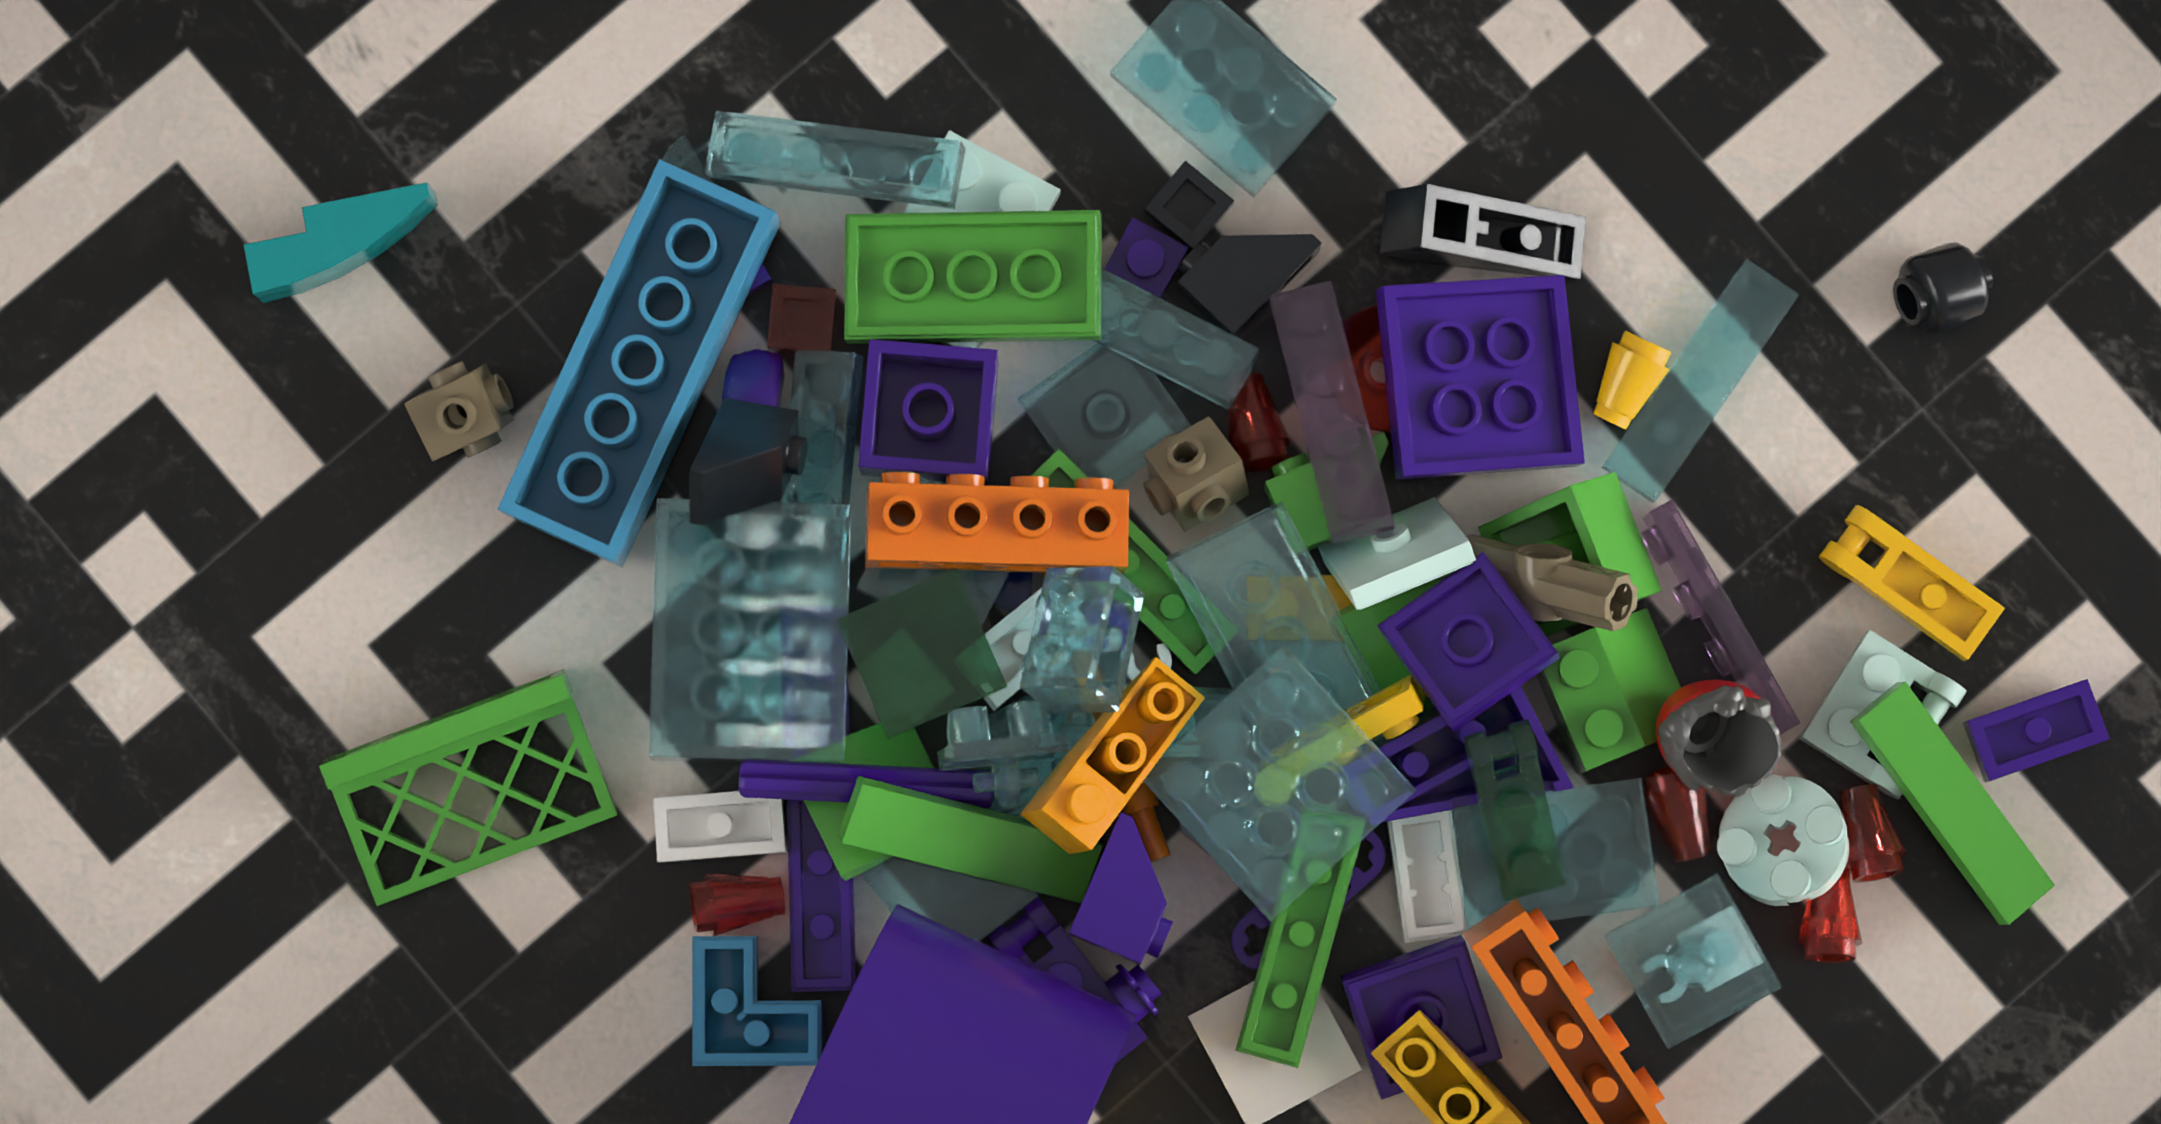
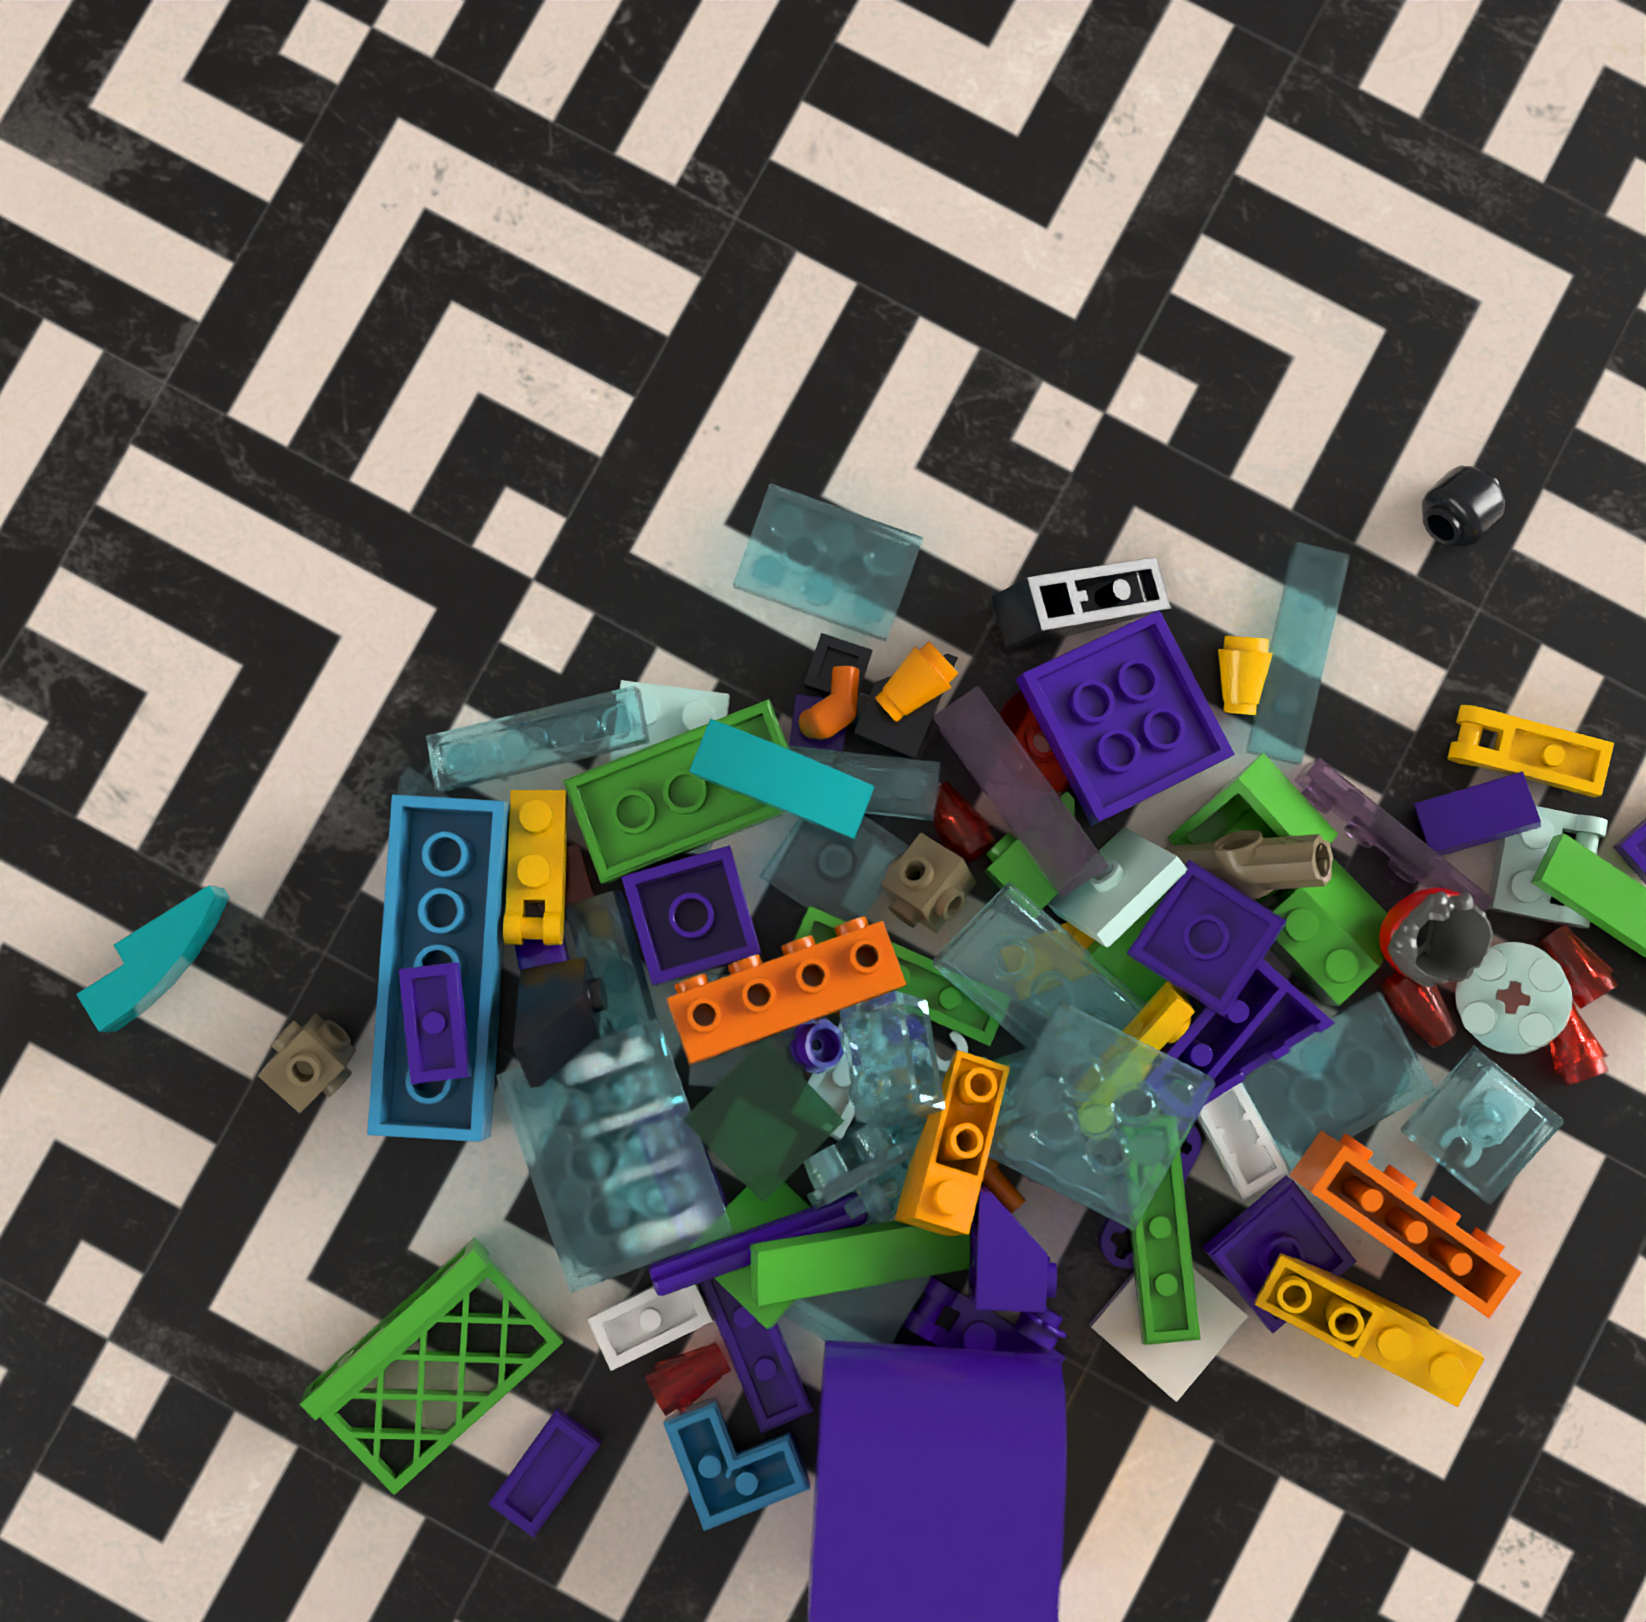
camera: 25 degrees left, 0 degrees up
clear green plate [1464,719,1566,902] -> none
none -> dark purple plate [398,962,472,1084]
none -> dark purple tile [488,1407,602,1538]
none -> yellow plate [503,790,569,945]
none -> teal slope [689,718,875,840]
none -> dark purple plate [790,1018,845,1074]
none -> orange arm [798,666,860,740]
none -> light orange cone [875,641,959,722]
none -> dark purple tile [1414,772,1541,859]

